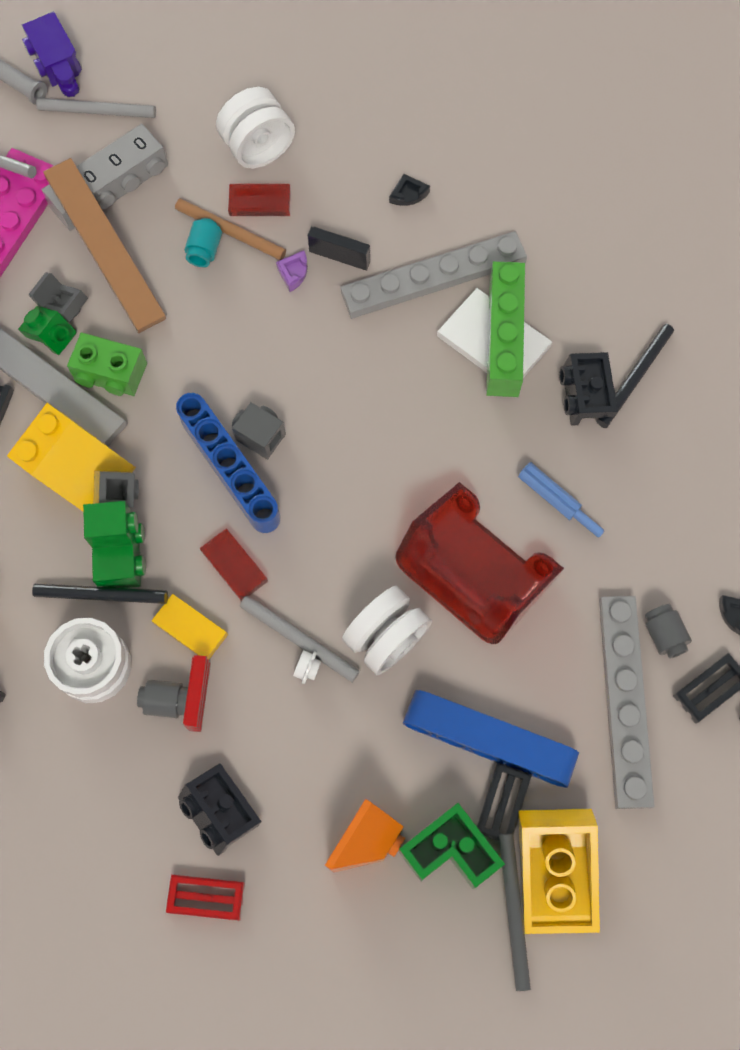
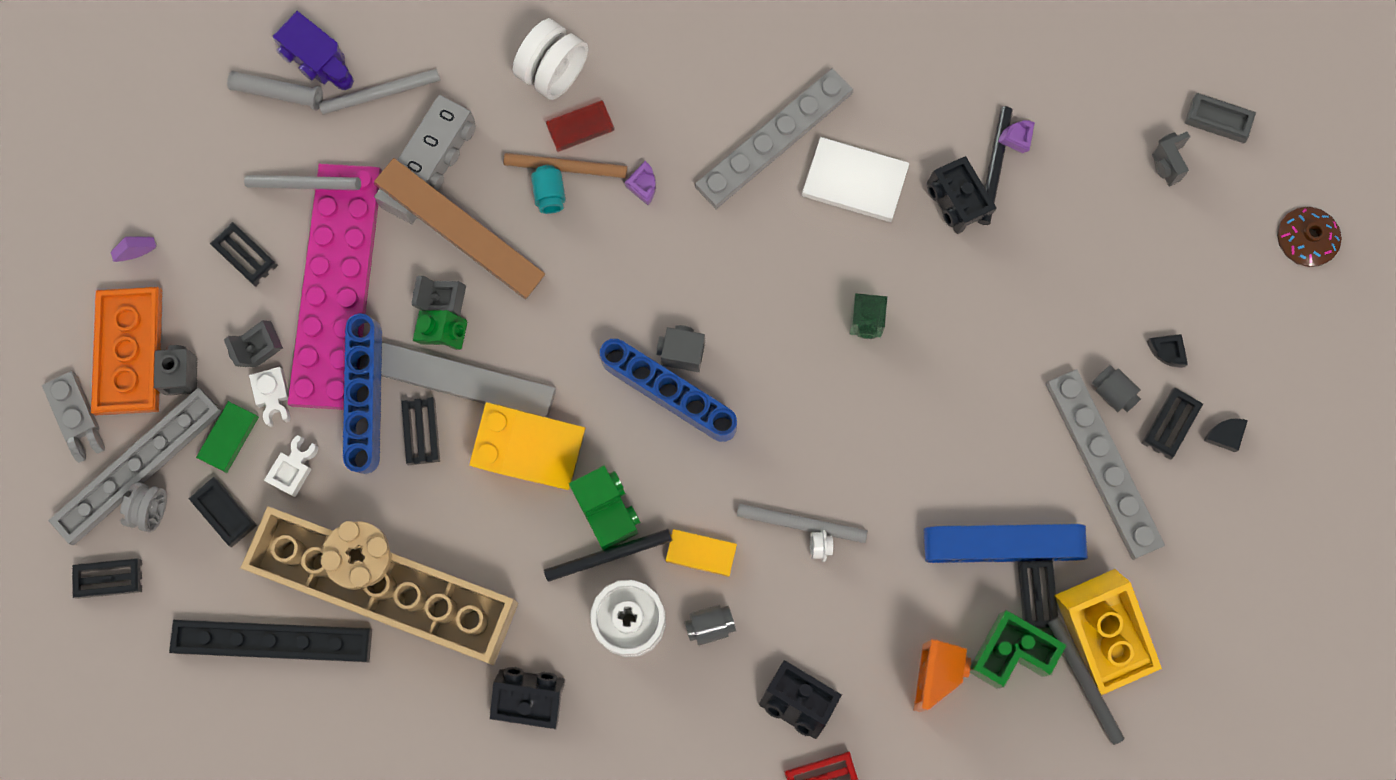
camera: 20 degrees left, 5 degrees up
bright green brick [67,332,147,396] -> none
dark grey brick [93,471,139,507] -> none
red tile [183,655,211,732] -> none
clear red tile [200,528,268,602] -> none
black tile [307,226,370,271] -> none
white wheel [342,586,432,676] -> none
black tile [389,174,430,206] -> none
clear red windscreen [395,482,564,644] -> none
bright green arch [486,261,525,397] -> none
medium blue axle [518,462,604,537] -> none
none -> clear green brick [849,293,888,339]
none -> medium lavender tile [998,120,1035,153]

